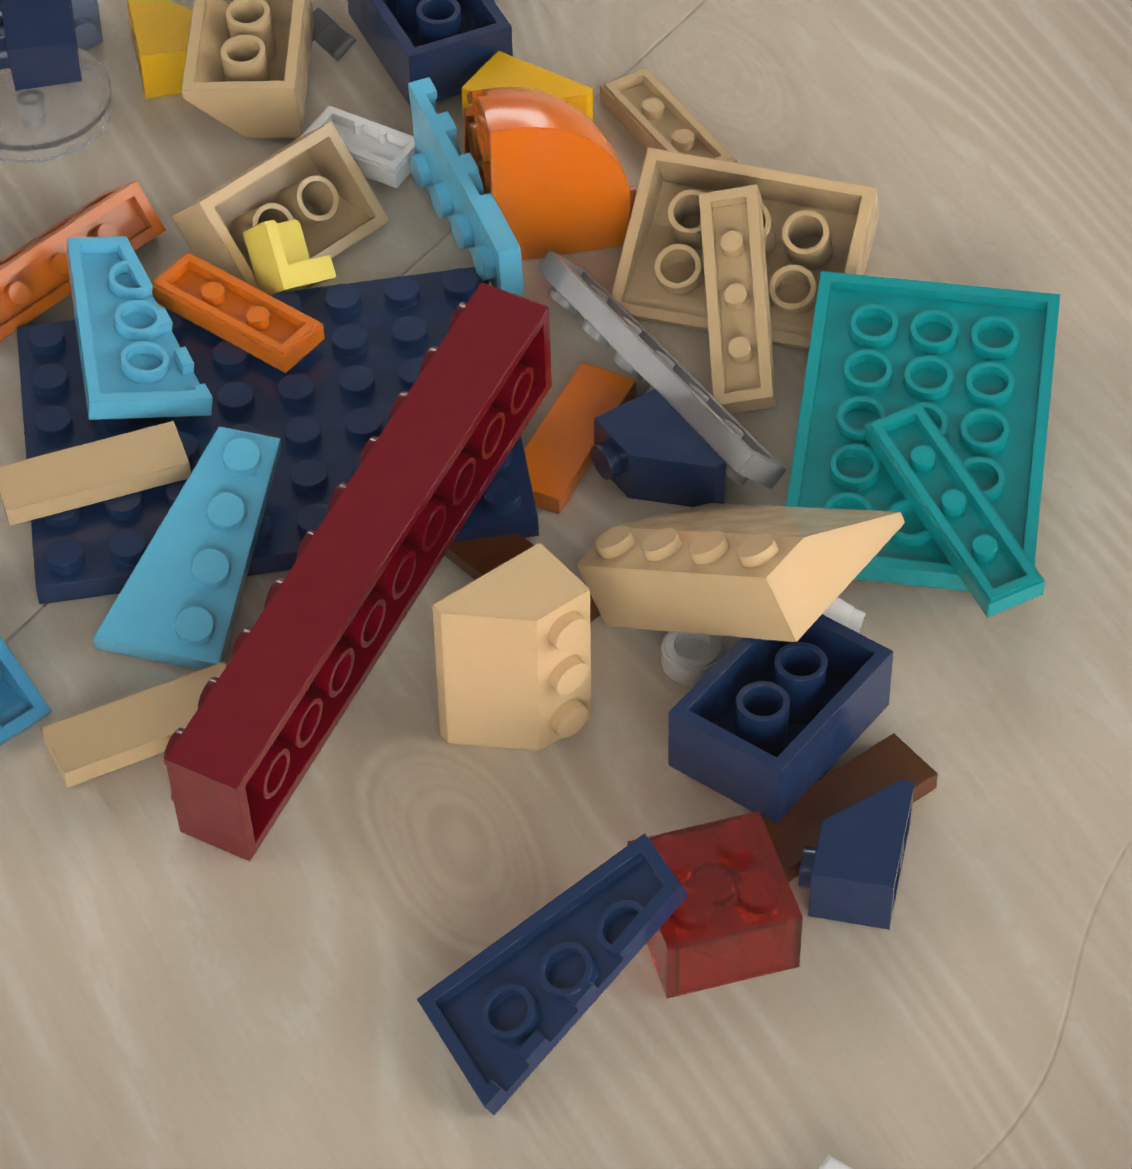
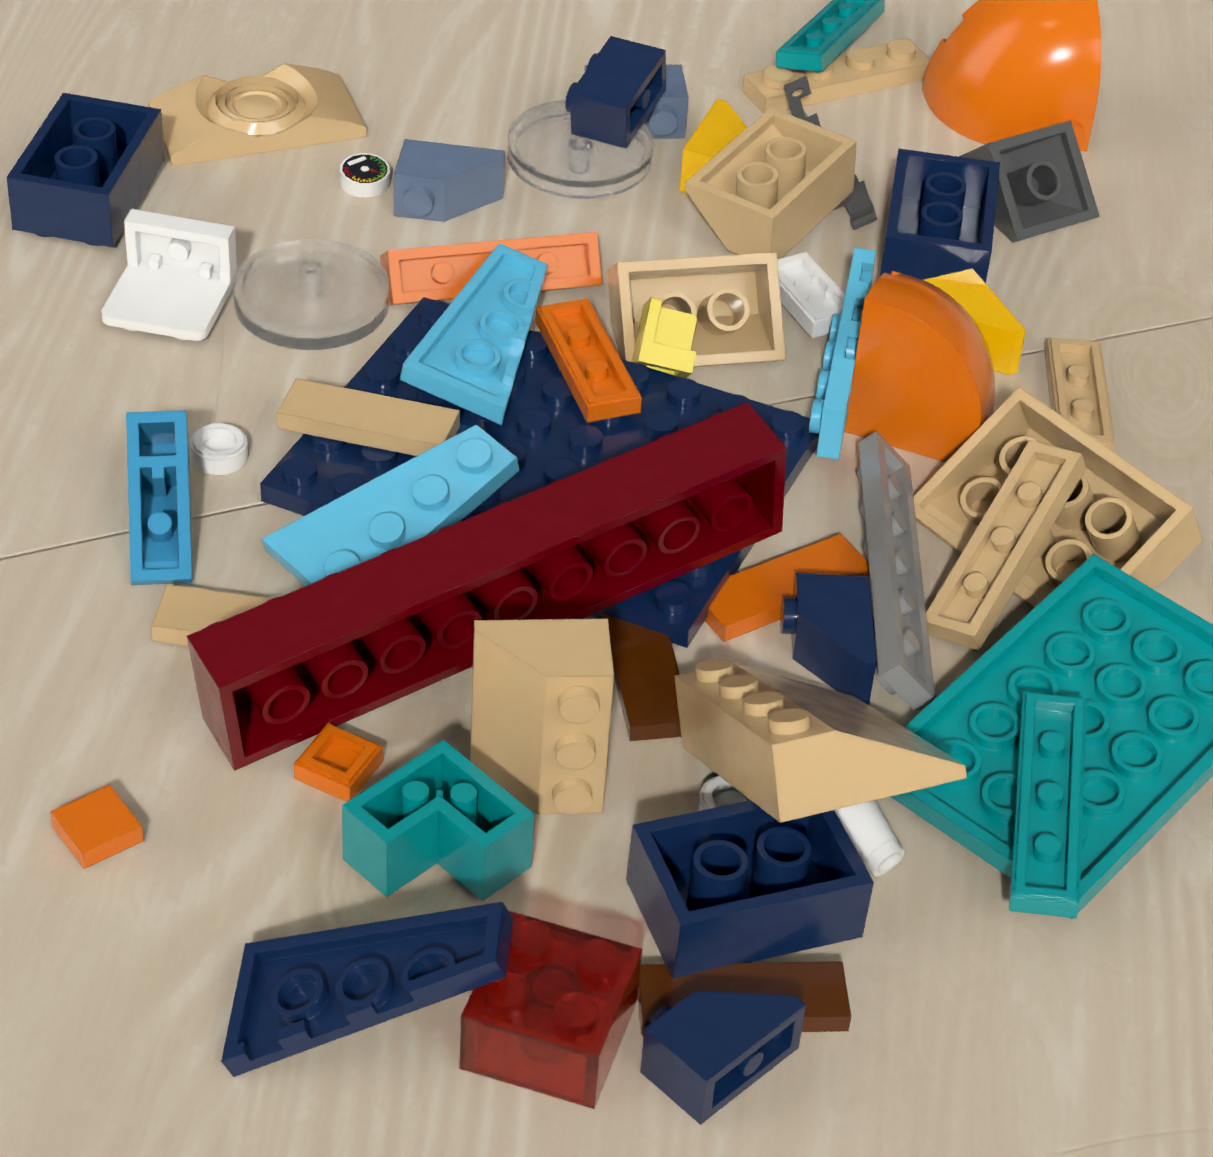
camera: 30 degrees right, 5 degrees down
none -> orange tile [50,785,143,869]
none -> orange tile [294,723,383,802]
none -> teal brick [342,740,535,901]

